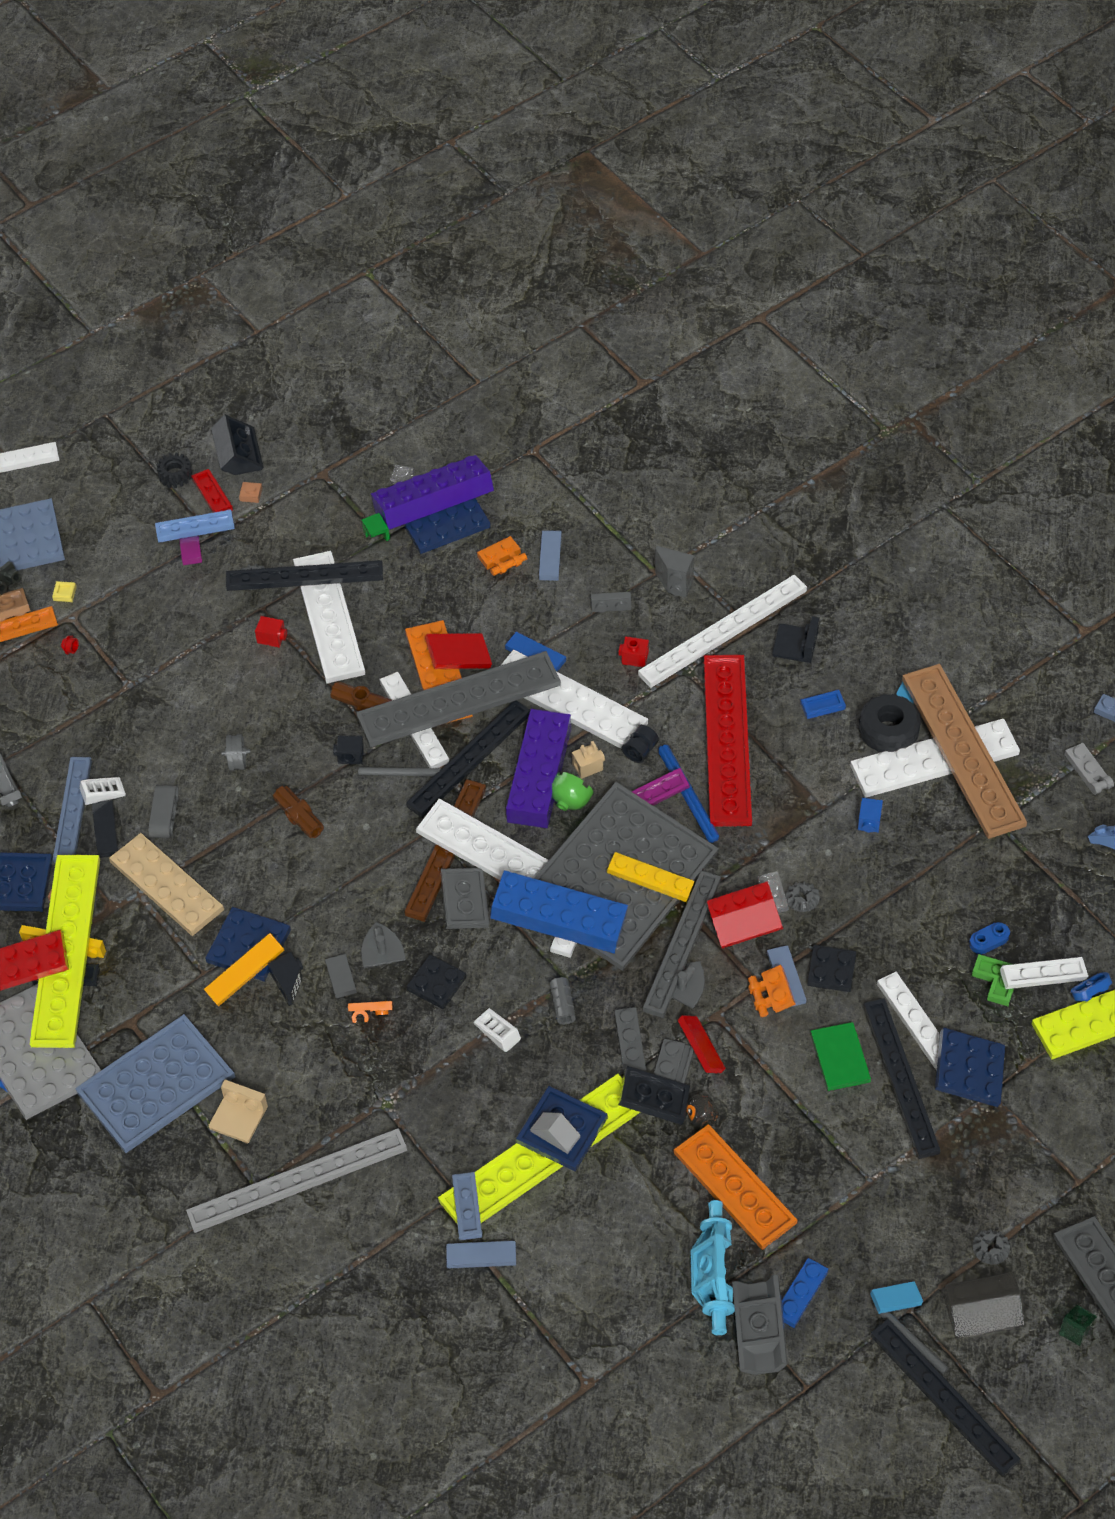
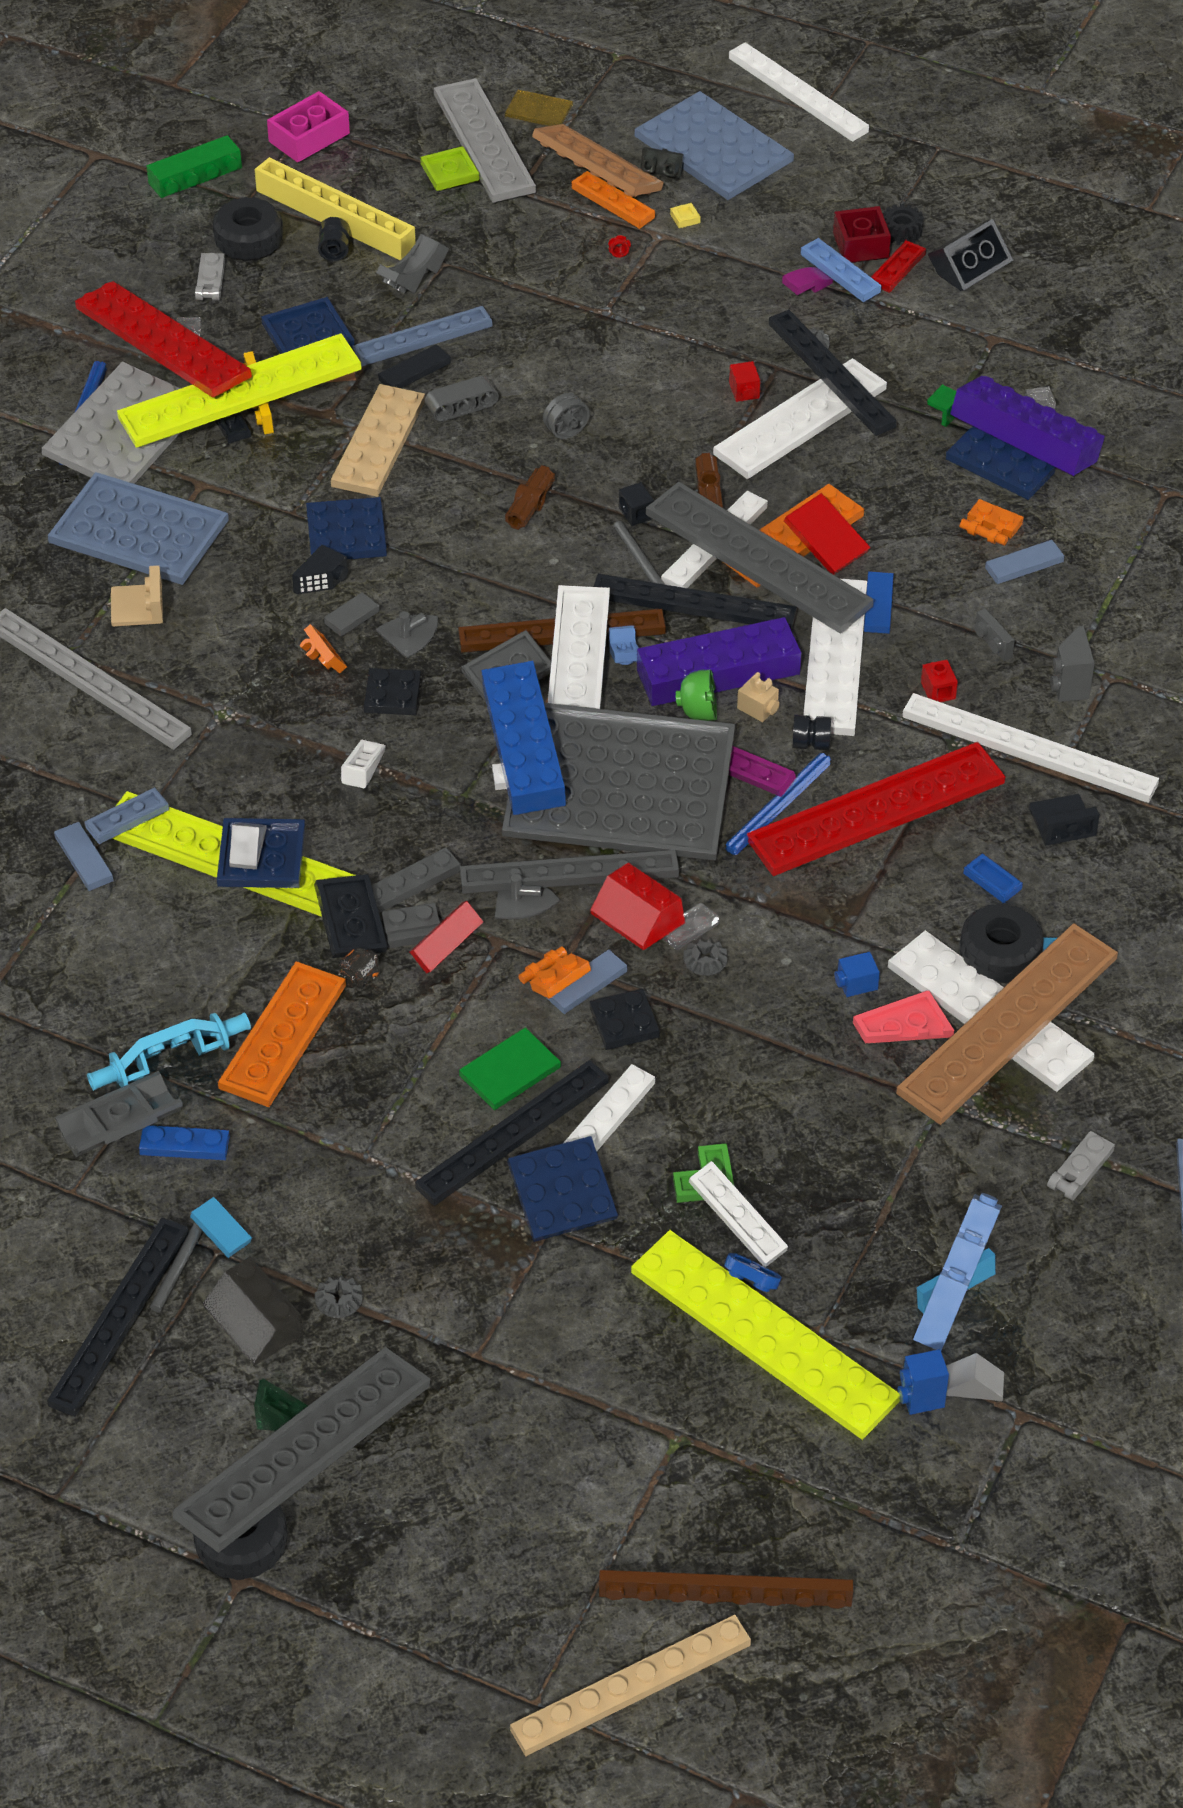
camera: 60 degrees right, 5 degrees down
white slope [80,777,126,805] -> none
light orange tile [204,933,285,1007] -> none
nougat plate [239,482,262,503] -> none
dark grey axle [550,977,576,1025] -> none
yellow plate [607,852,694,902] -> none
blue plate [969,922,1010,954] -> none
none -> medium blue bracket [609,626,638,665]
none -> dark red brick [833,206,891,262]
none -> coral wing [853,990,954,1044]

